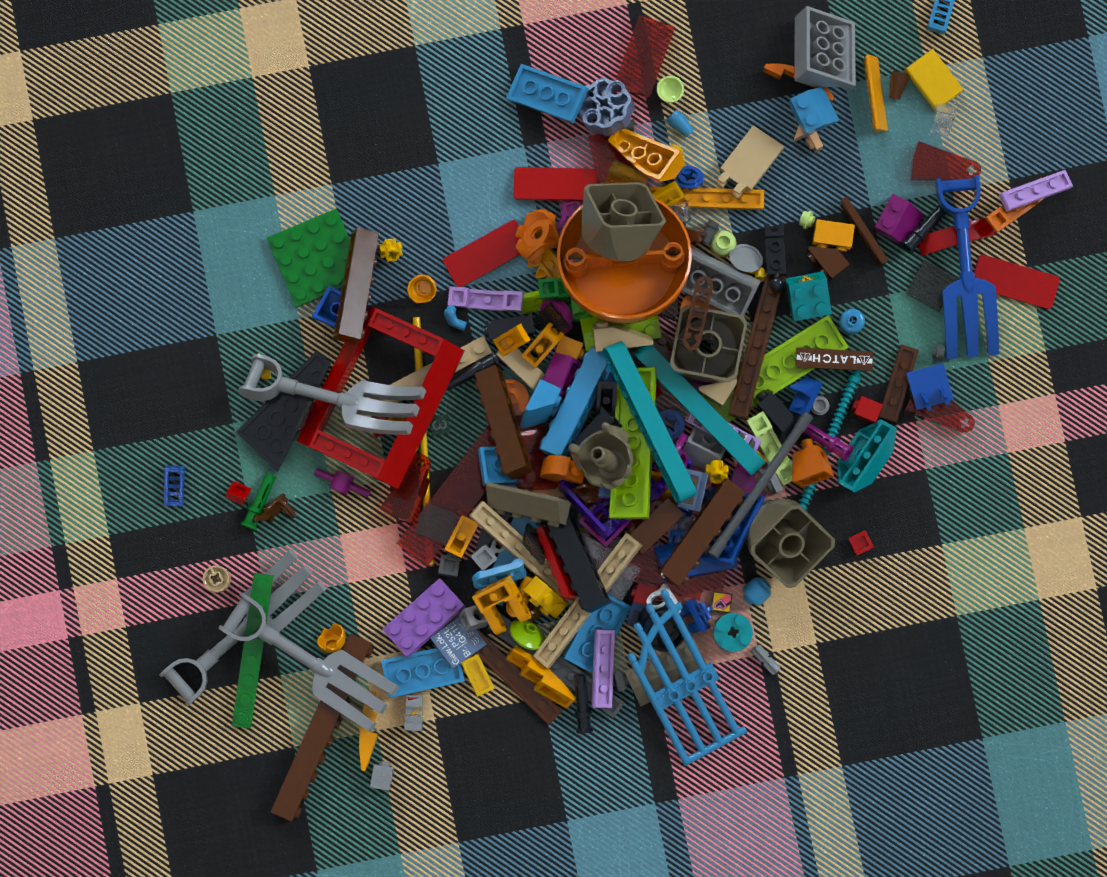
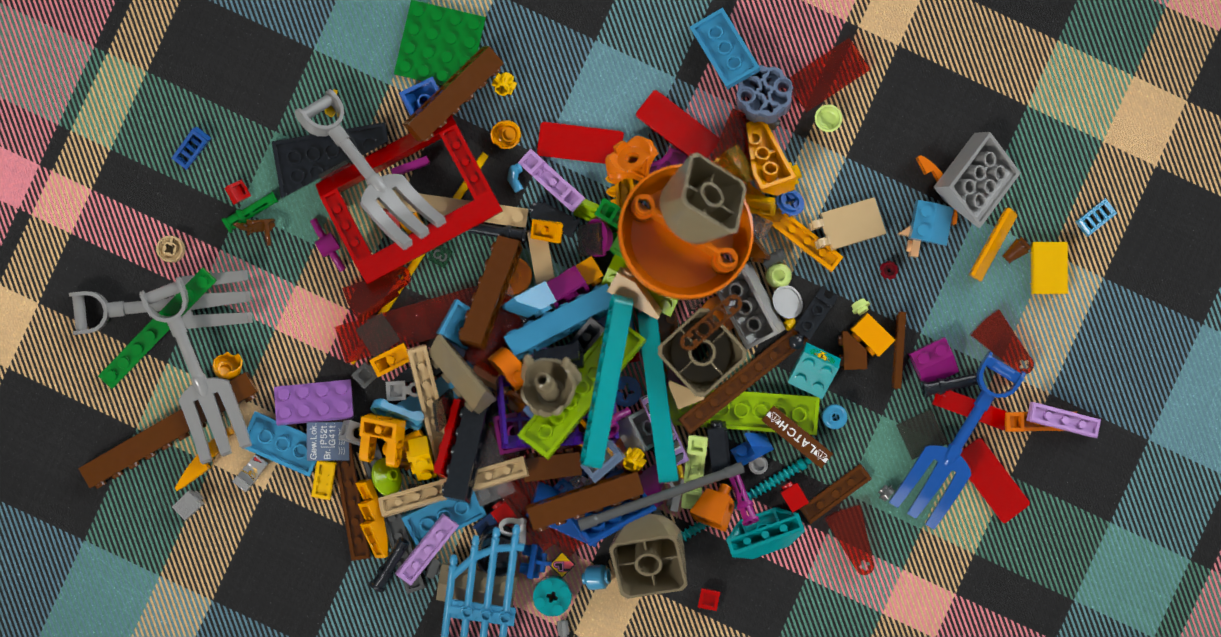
camera: 35 degrees right, 5 degrees up
light orange brick [521,322,564,368] -> none
dark azure cone [666,109,694,138] -> none
blue plate [906,363,954,411] -> none
clear slope [930,104,956,136] -> none
none -> magenta tile [391,156,430,175]
none -> dark red plate [880,261,899,280]

